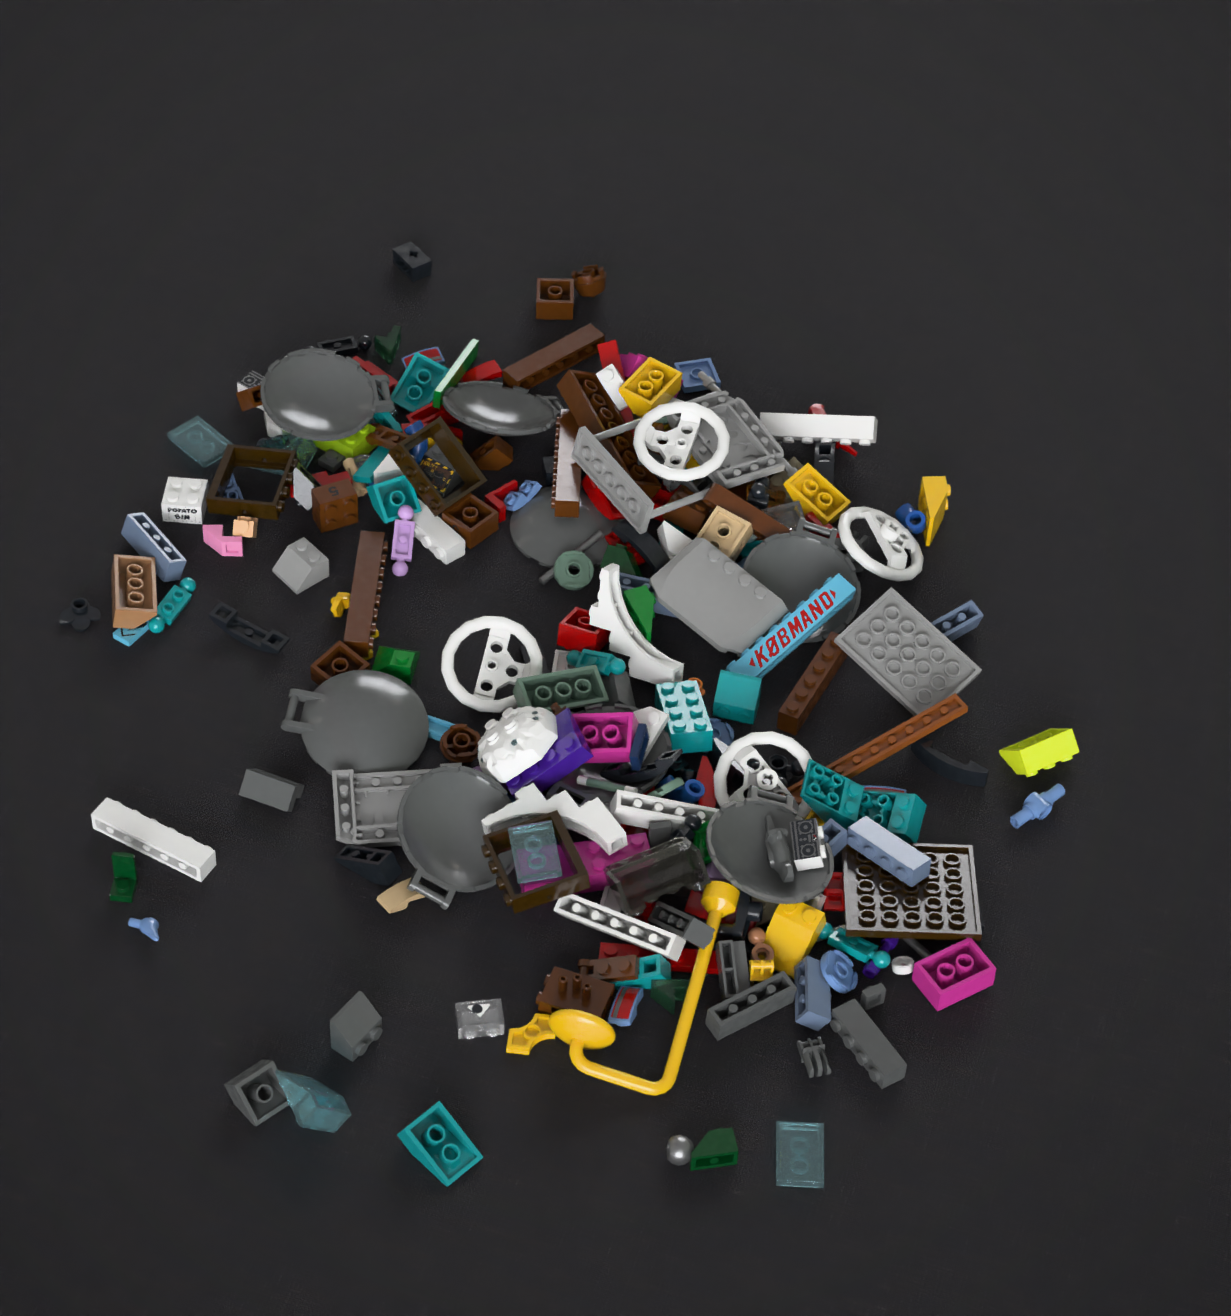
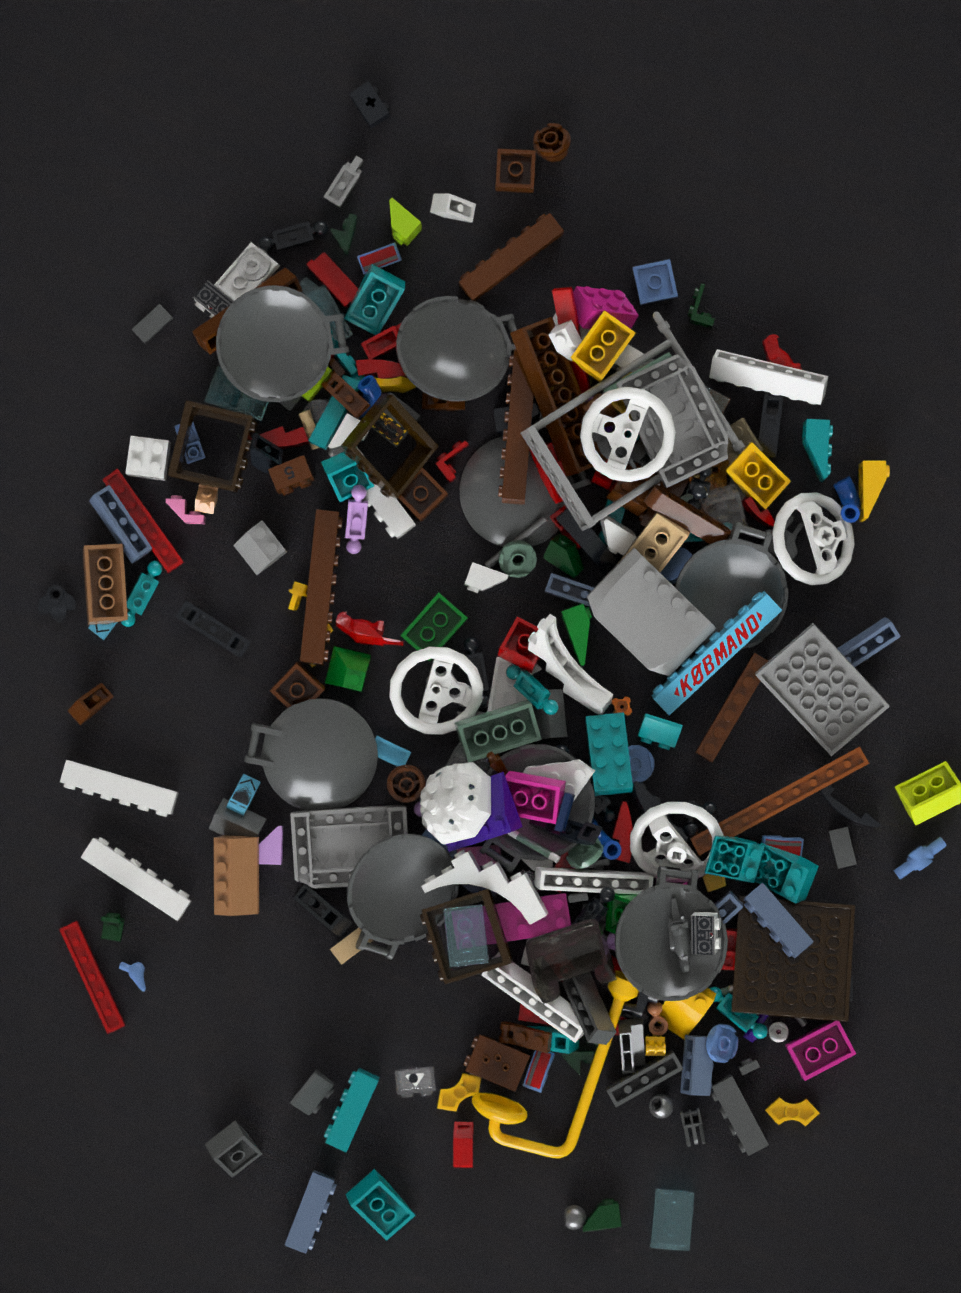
camera: 10 degrees right, 40 degrees up
clear light blue tile [167,416,233,468] -> none
clear light blue slope [275,1070,352,1133] -> none
green tile [433,339,479,409] -> none
red slope [460,360,502,383] -> none
medium blue slope [504,480,542,511] -> none
none -> red tile [59,921,126,1034]
none -> white brick [60,760,179,817]
none -> reddish brown slope [68,682,114,725]
none -> red plate [102,469,184,573]
none -> dark grey tile [132,304,173,344]
none -> medium nougat slope [214,835,259,916]
none -> medium azure tile [226,774,261,816]
none -> lavender slope [259,826,283,865]
none -> sand blue brick [285,1170,337,1254]
none -> light grey hinge [324,156,364,208]
none -> teal brick [324,1068,380,1152]
none -> red animal [336,612,404,646]
none -> lime slope [389,198,422,246]
none -> green brick [401,593,468,662]
none -> white slope [430,193,476,222]
none -> red slope [453,1122,474,1168]
none -> white slope [465,562,509,593]
none -> flat silver piece [649,1094,674,1118]
none -> dark green bracket [687,284,715,329]
none -> yellow tile [765,1097,820,1126]
none -> teal slope [802,419,833,482]
none -> dark grey tile [828,827,857,869]

